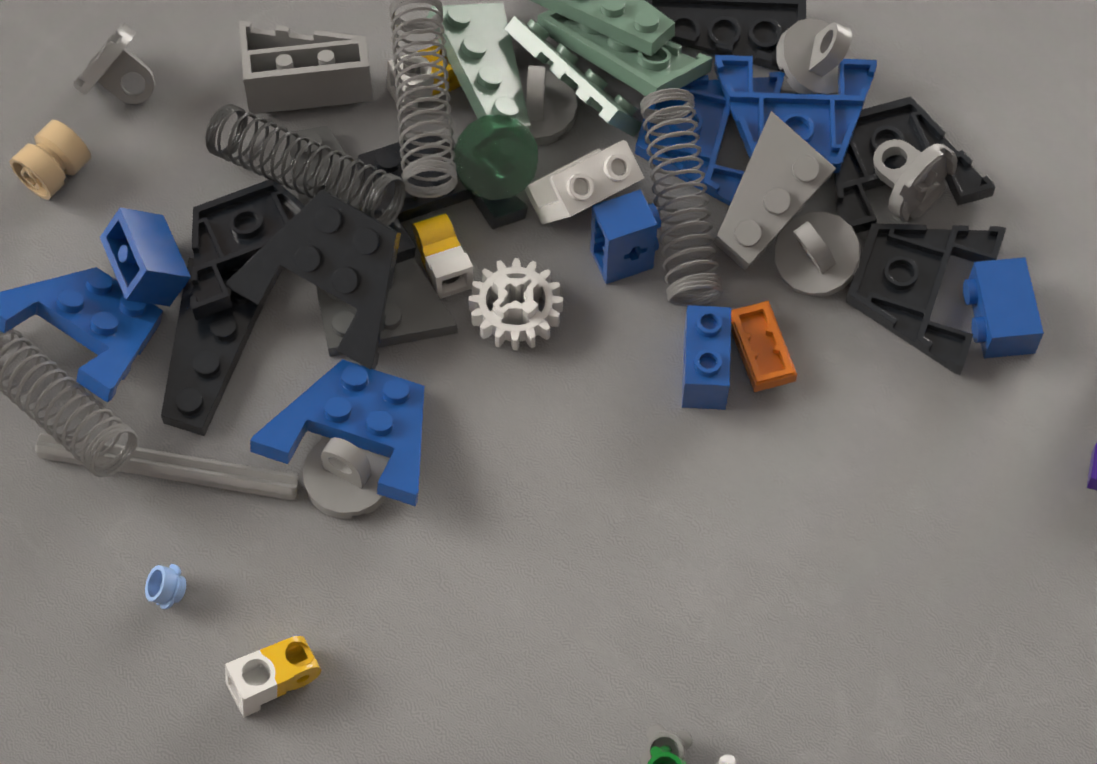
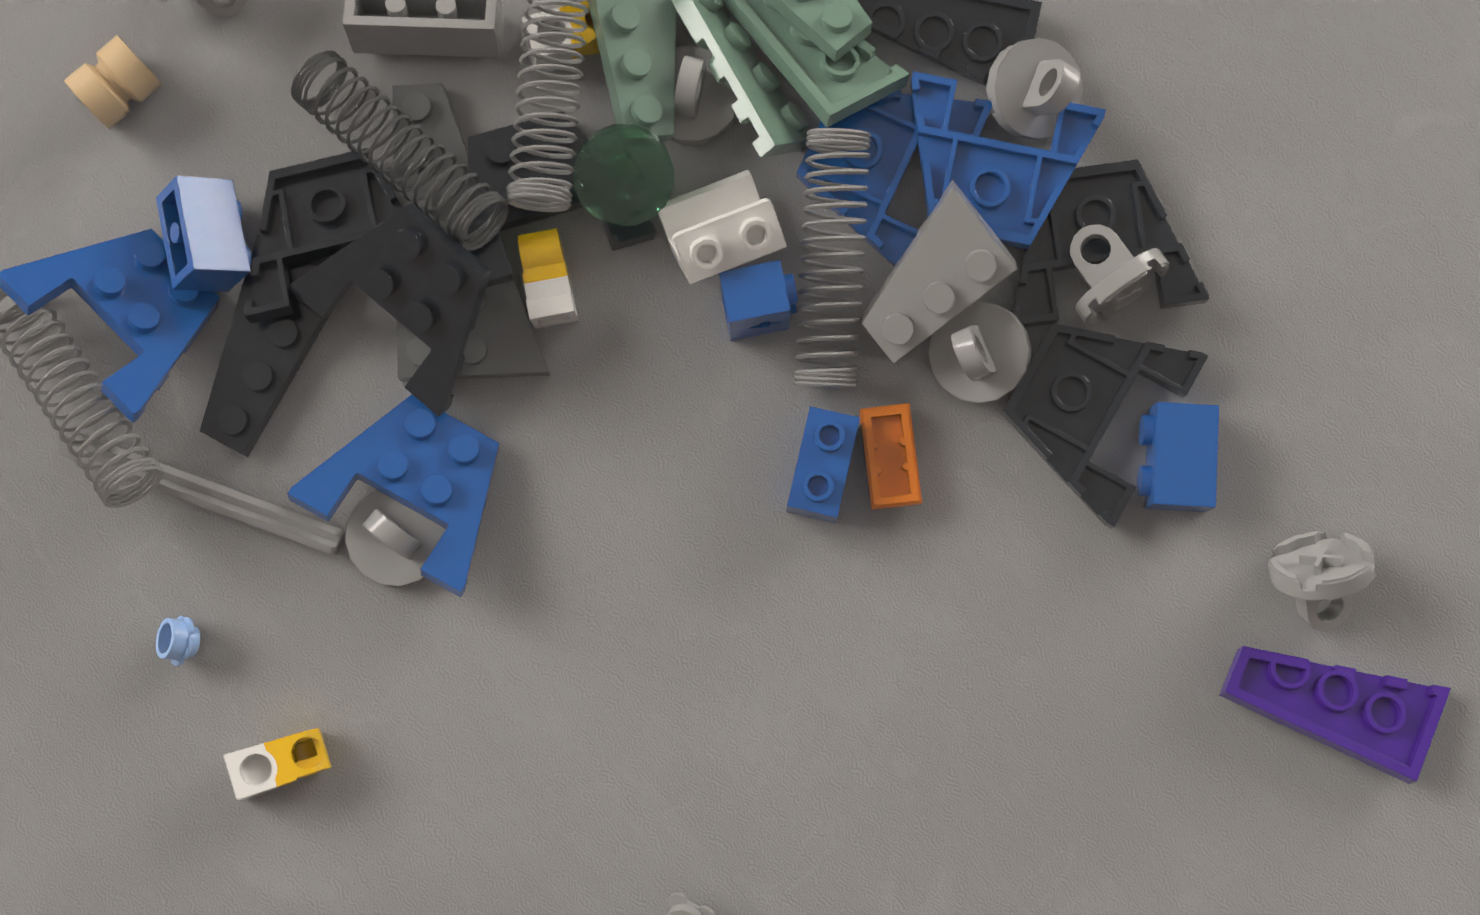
camera: 15 degrees right, 20 degrees up
white gear [468,258,563,350] -> none

